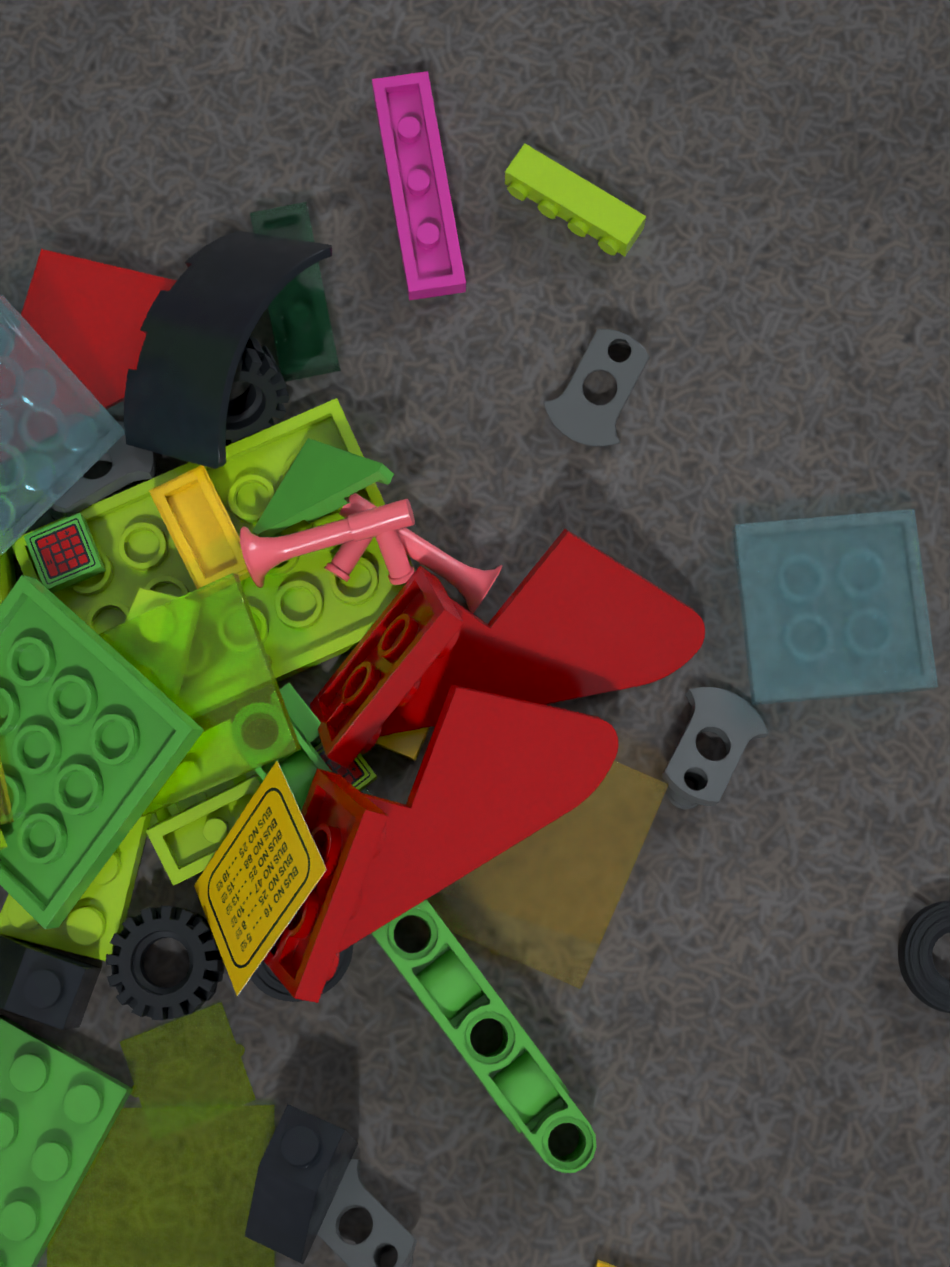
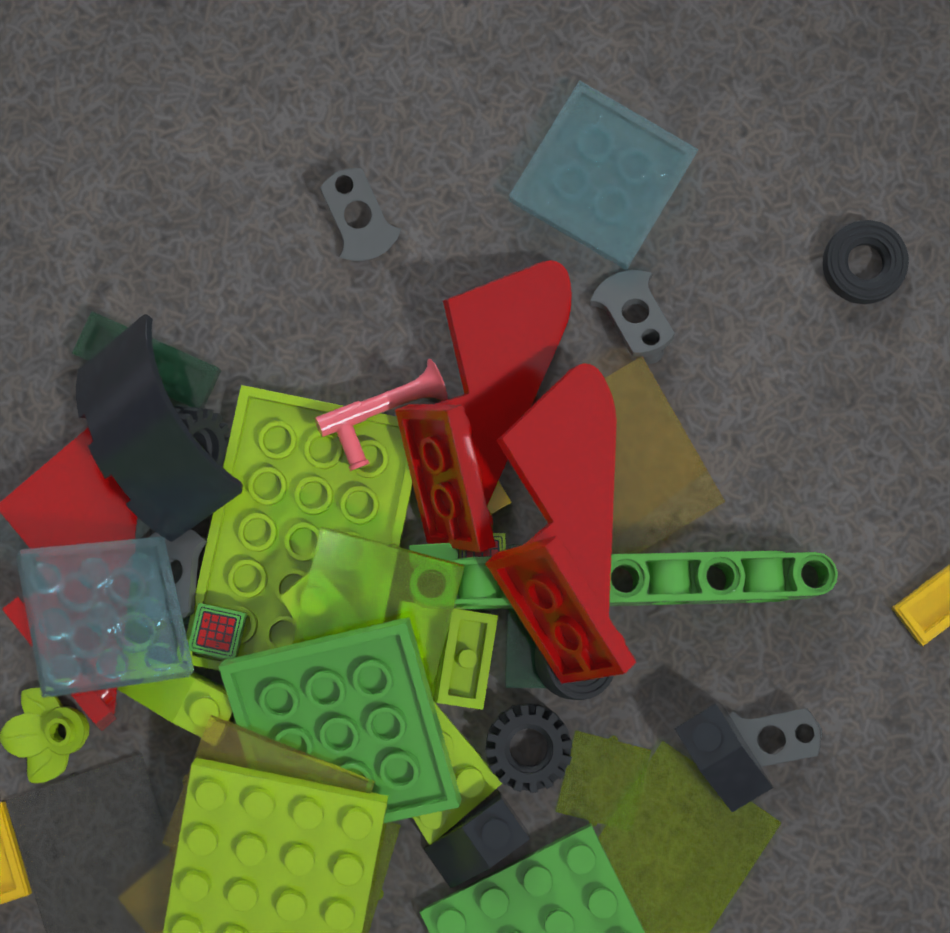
camera: 60 degrees left, 5 degrees up
yellow tile [149,465,251,600] -> none
yellow sticker [194,761,327,996] -> none
coral piece [240,499,415,588] -> none
bright green tile [252,438,394,537] -> none
dark pink plate [372,71,466,301] -> none
lime piece [505,143,646,256] -> none

